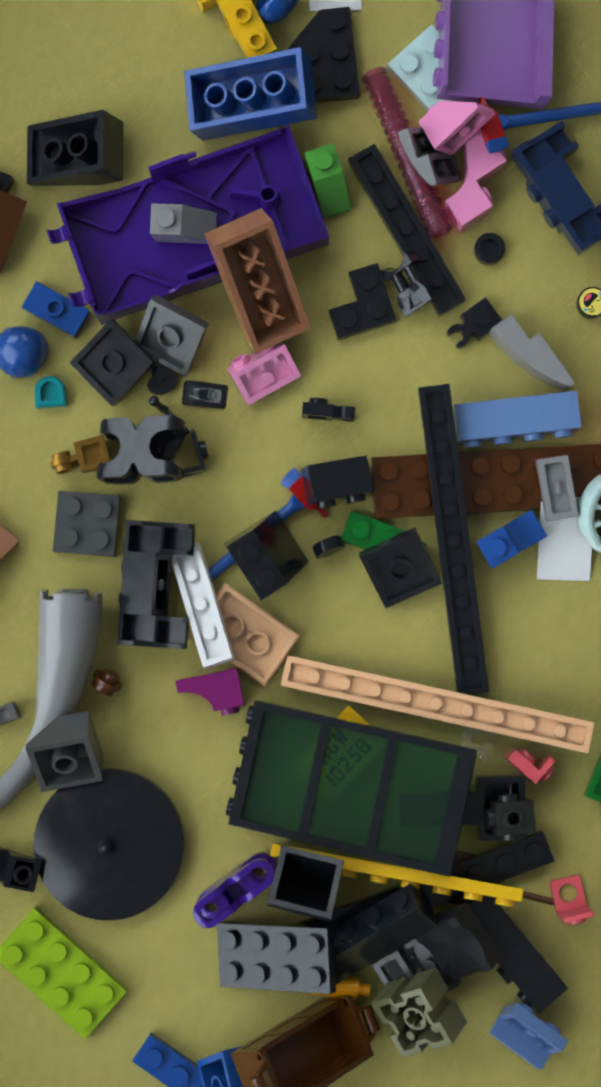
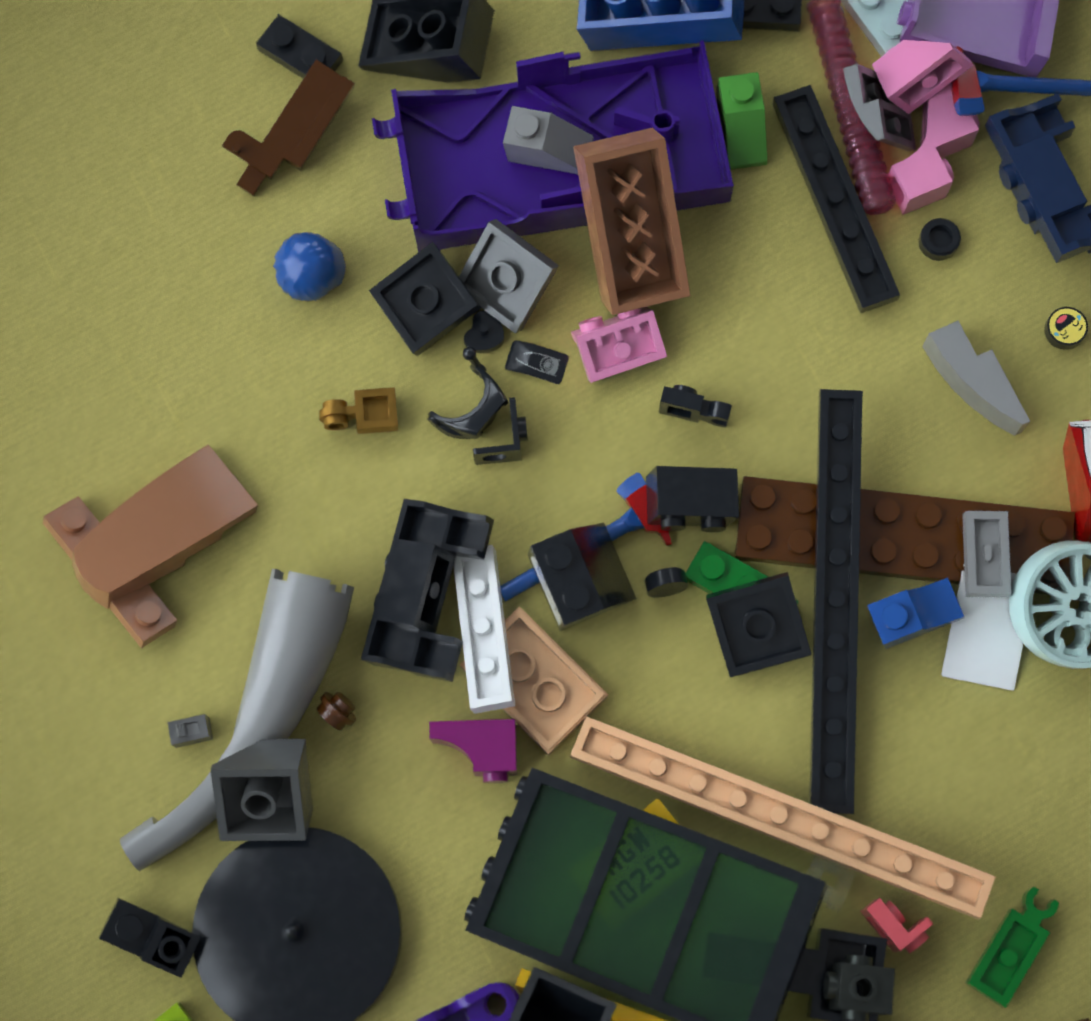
camera: 15 degrees right, 10 degrees down
blue plate [22,281,91,338] -> none
teal tile [34,376,67,409] -> none
dark grey plate [53,491,121,557] -> none
piece [96,415,185,485] -> none
black plate [329,263,396,341] -> none
black piece [380,250,435,317] -> none
black plate [446,297,503,349] -> none
medium blue brick [453,391,581,449] -> none

